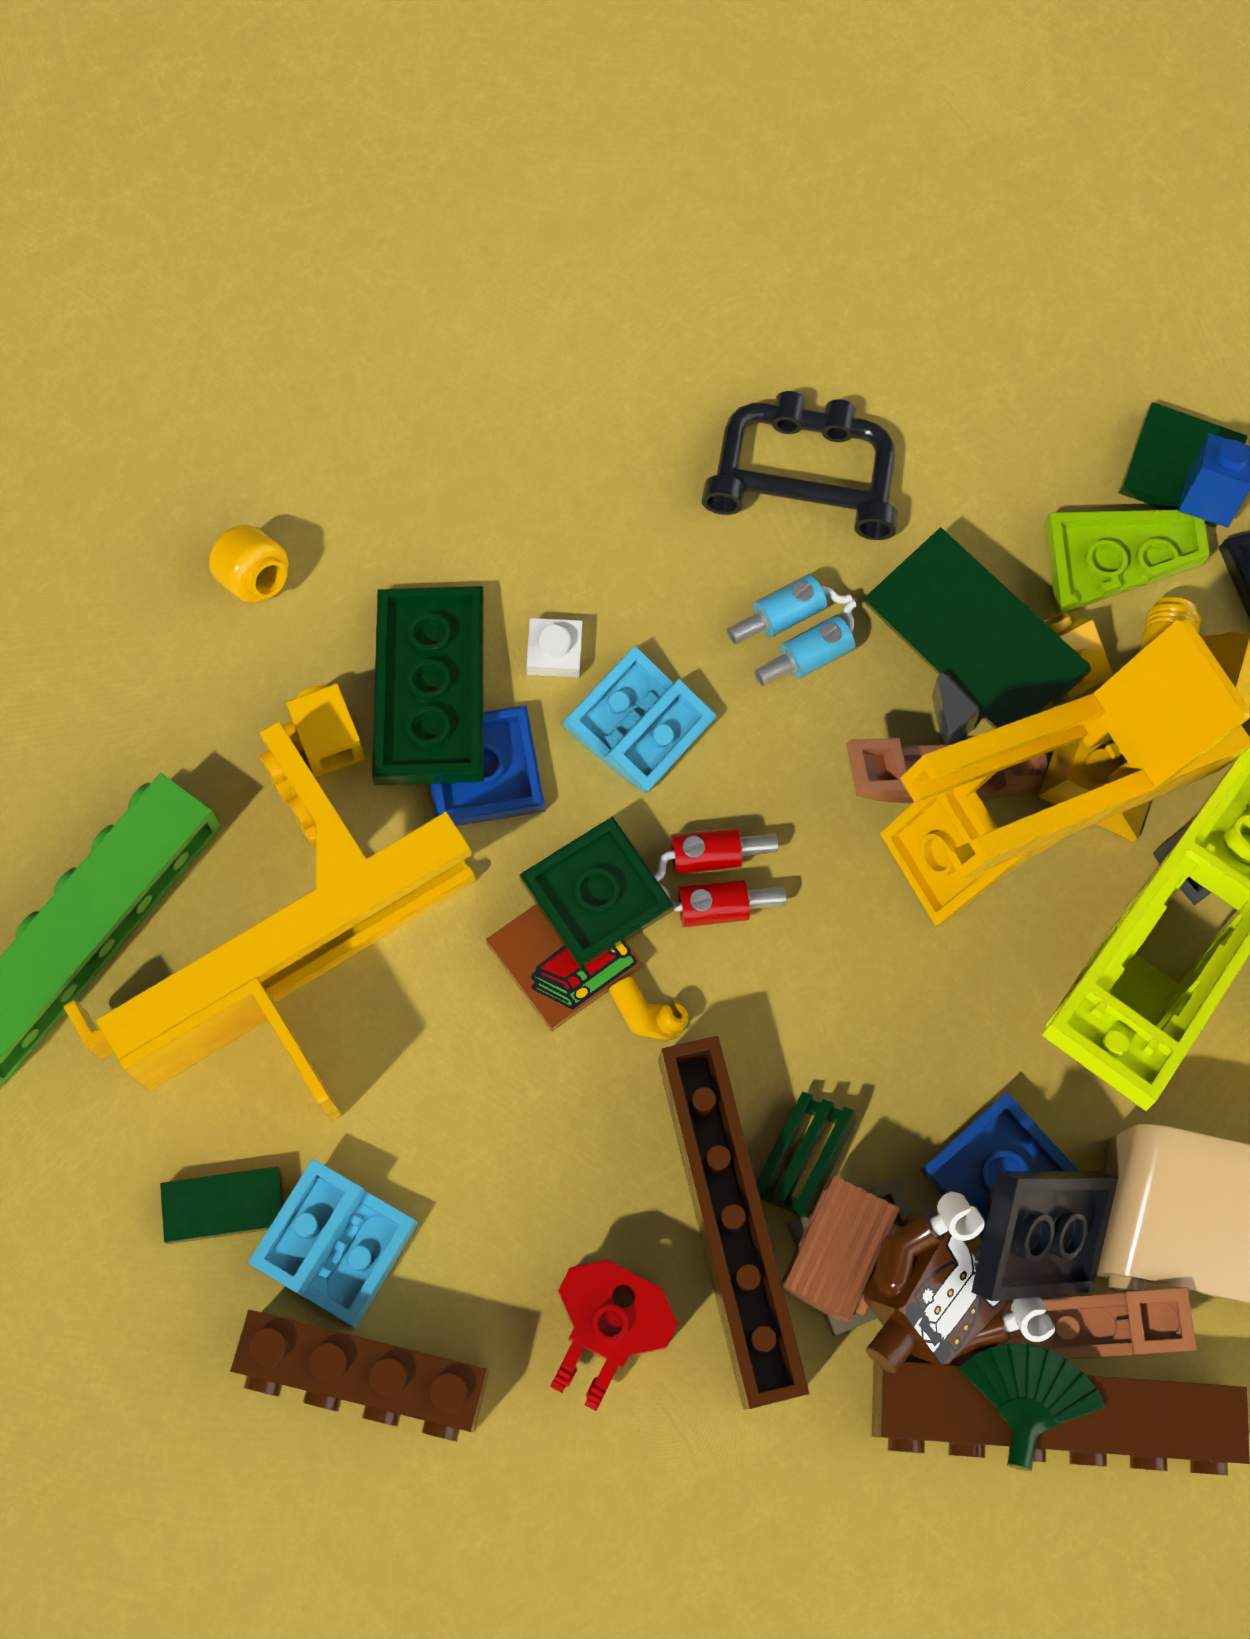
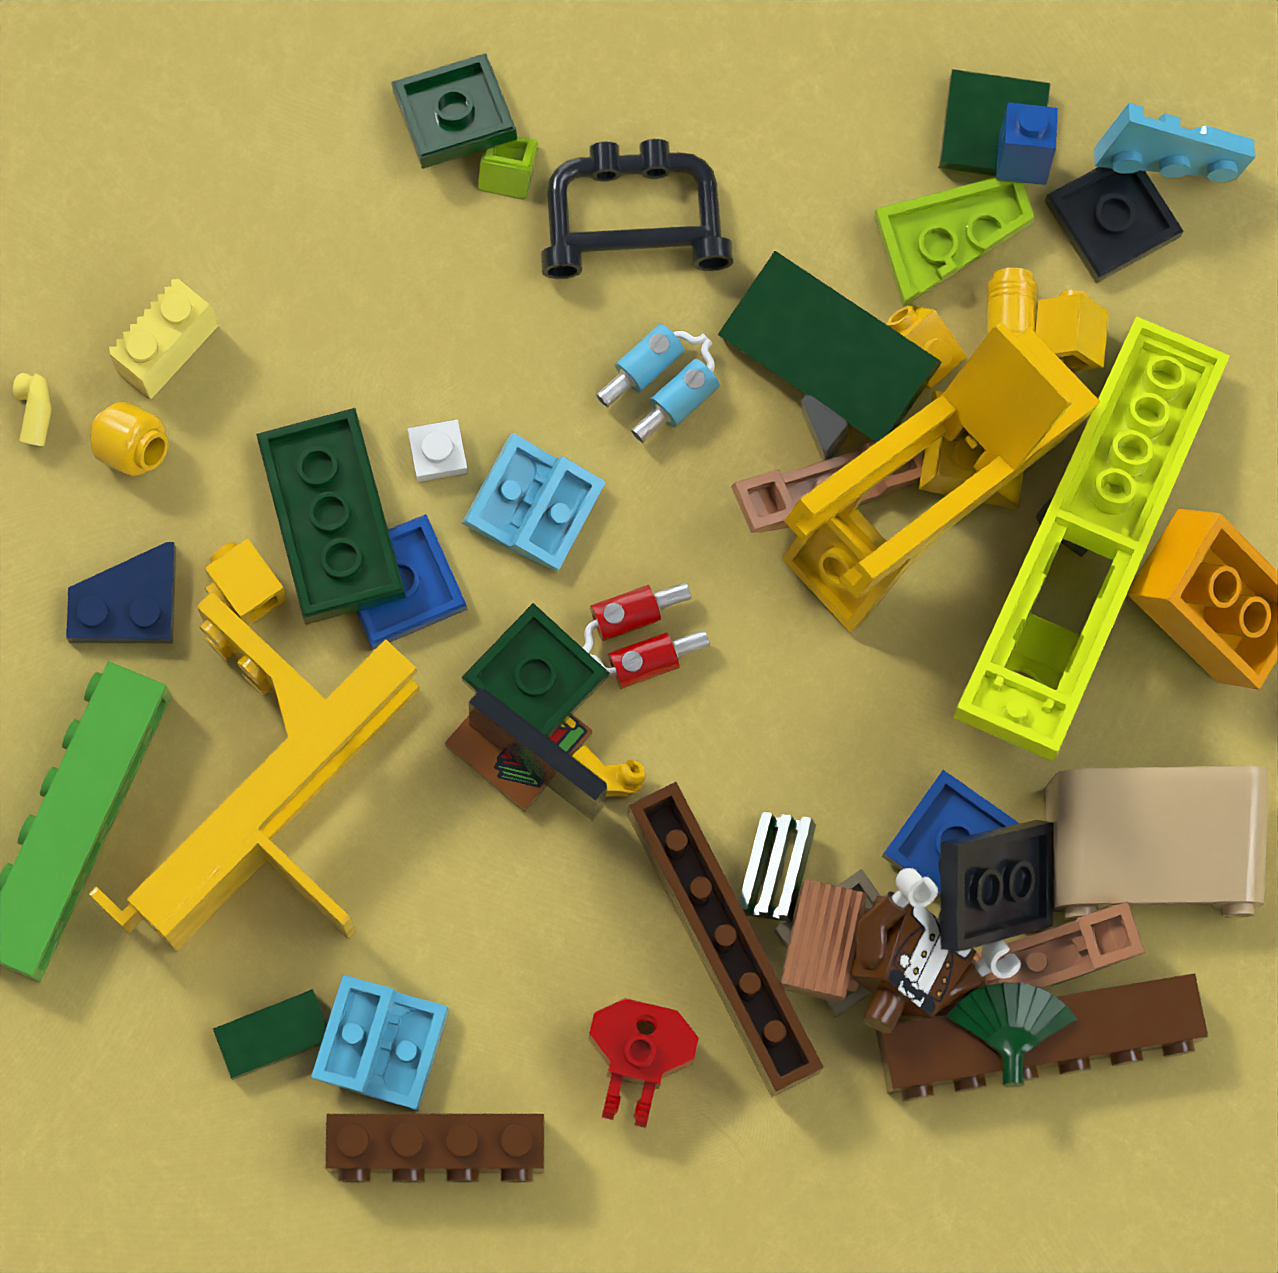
camera: 15 degrees left, 5 degrees up
none -> light yellow arm [12,373,52,446]
none -> dark blue wing [66,542,176,644]
none -> light yellow brick [109,279,219,399]
none -> tile [391,53,518,169]
none -> black tile [469,688,607,821]
none -> lime slope [478,136,539,199]

